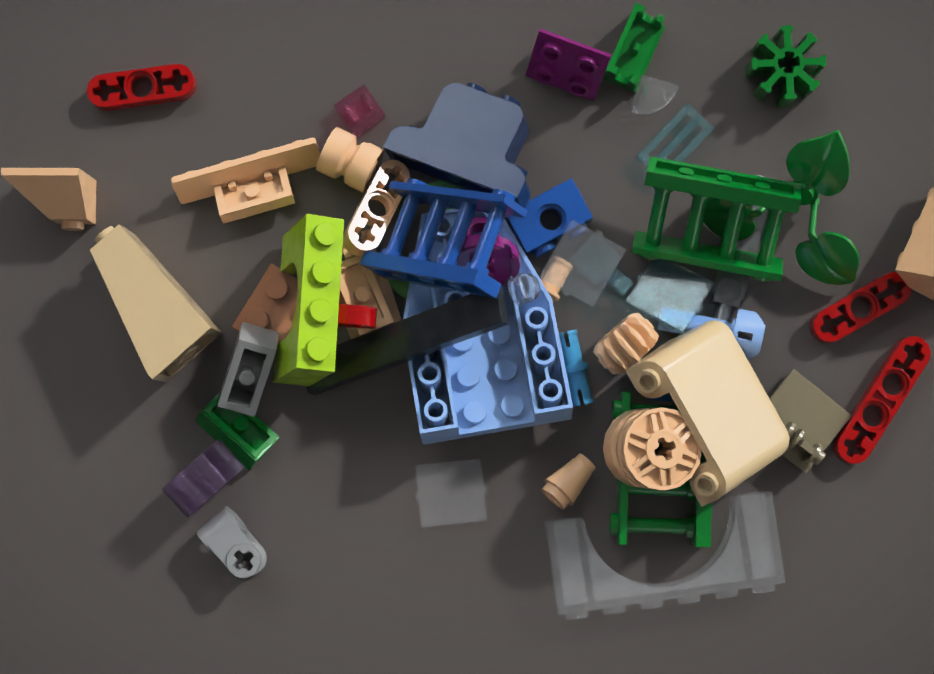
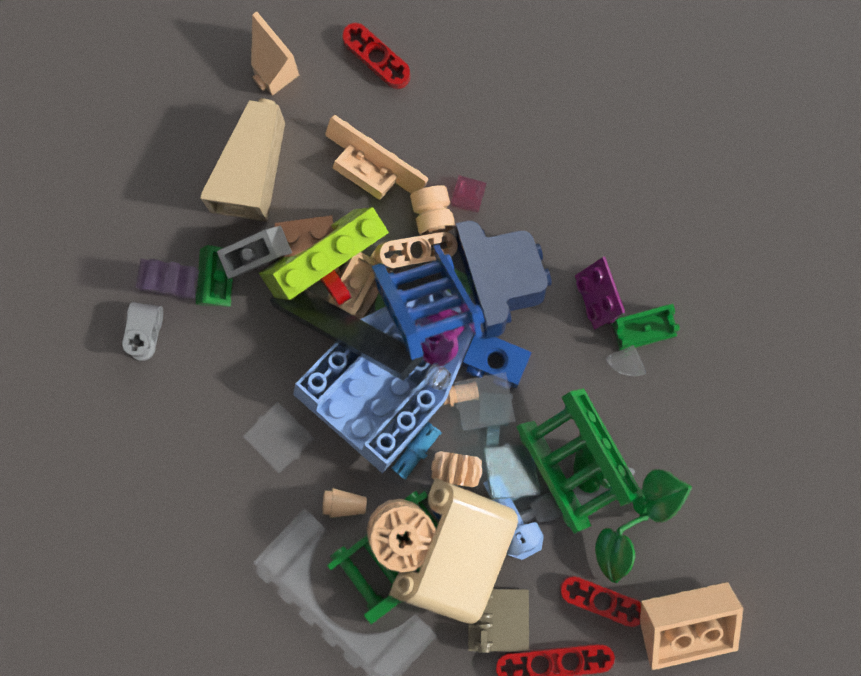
camera: 60 degrees right, 5 degrees down
clear light blue tile [636,103,714,168] -> none
green gear [745,25,827,107] -> none

